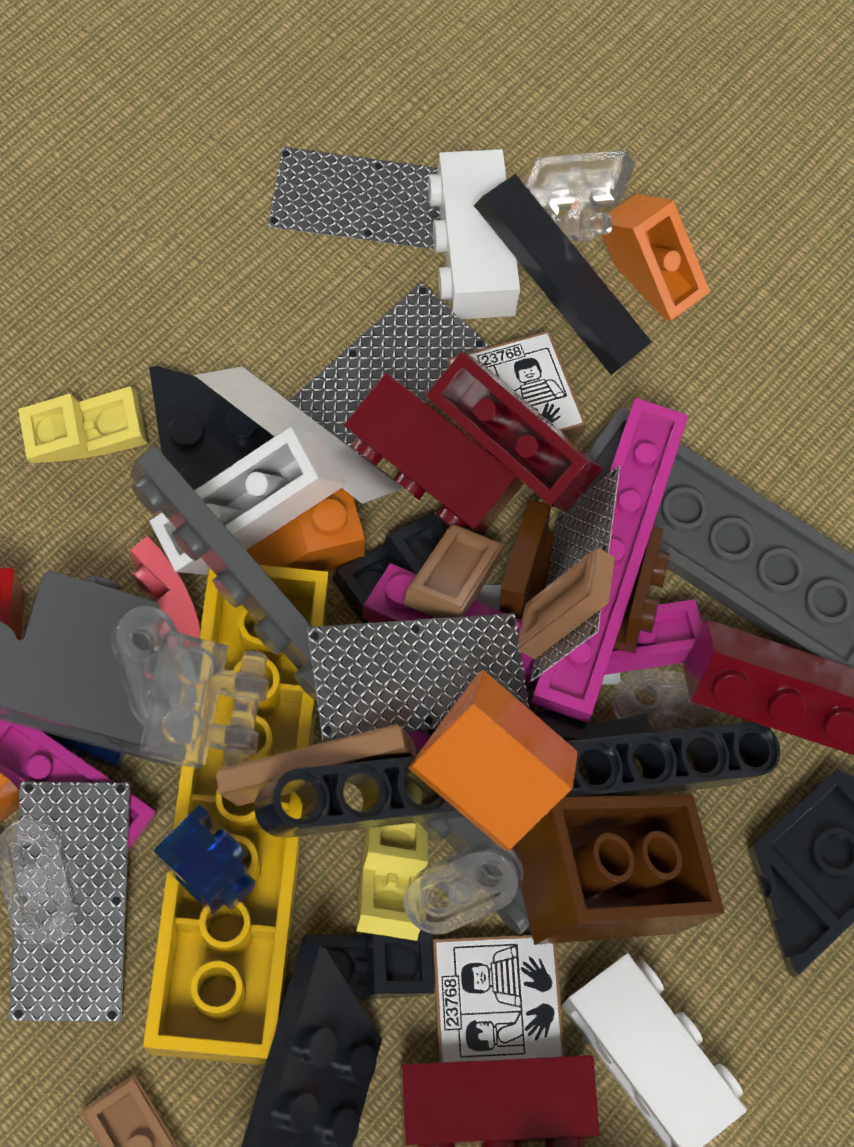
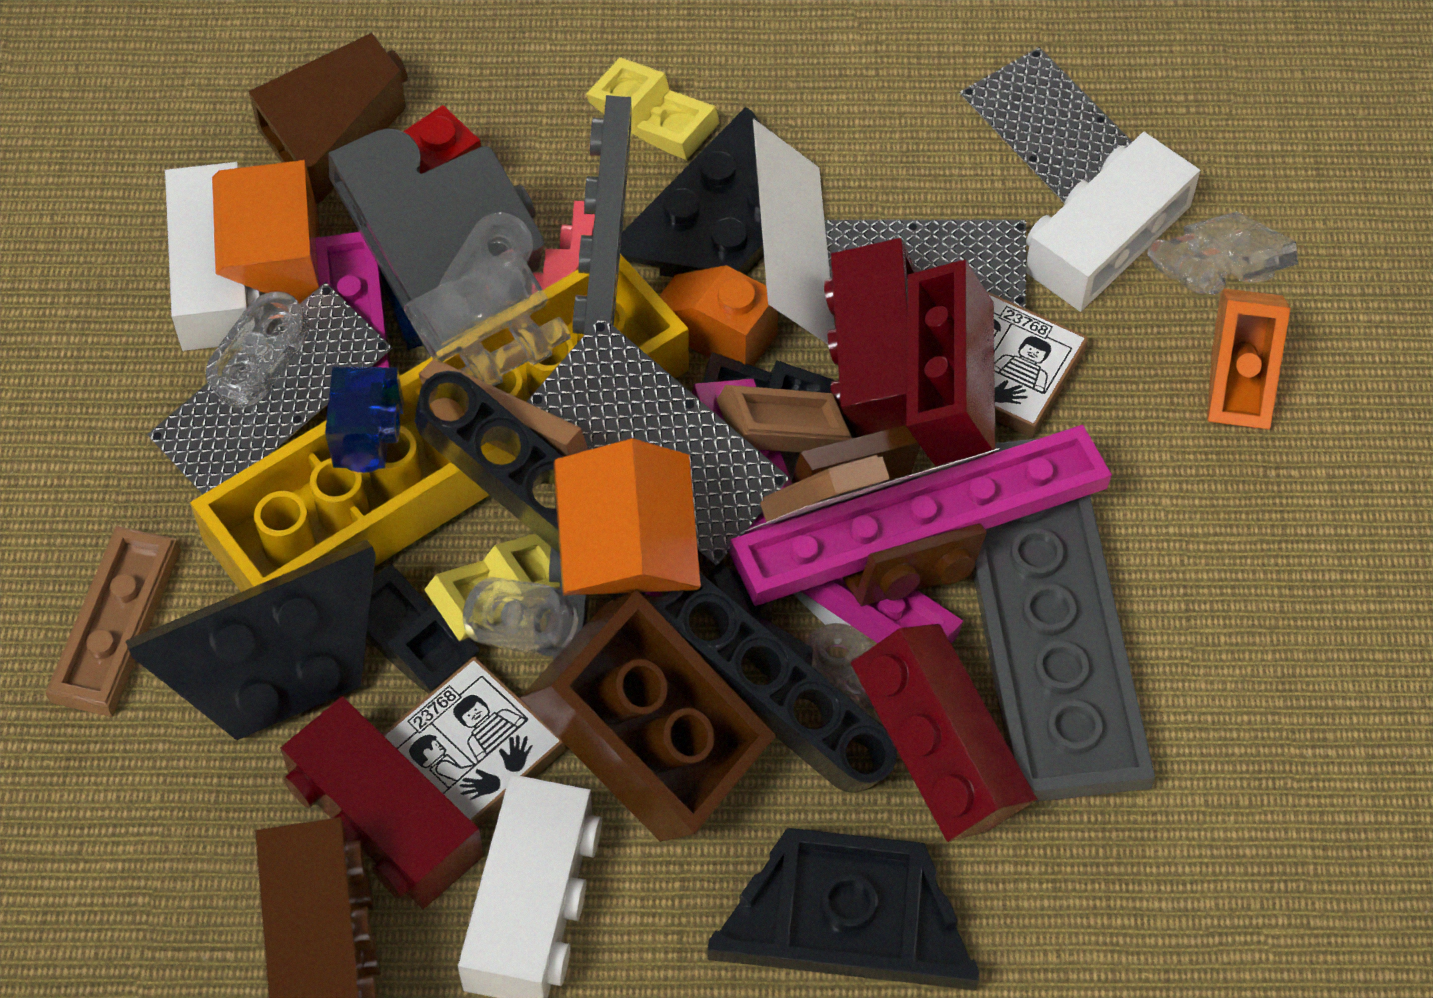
camera: 55 degrees right, 10 degrees down
white brick [149,426,347,575] -> none
black tile [474,174,652,375] -> none

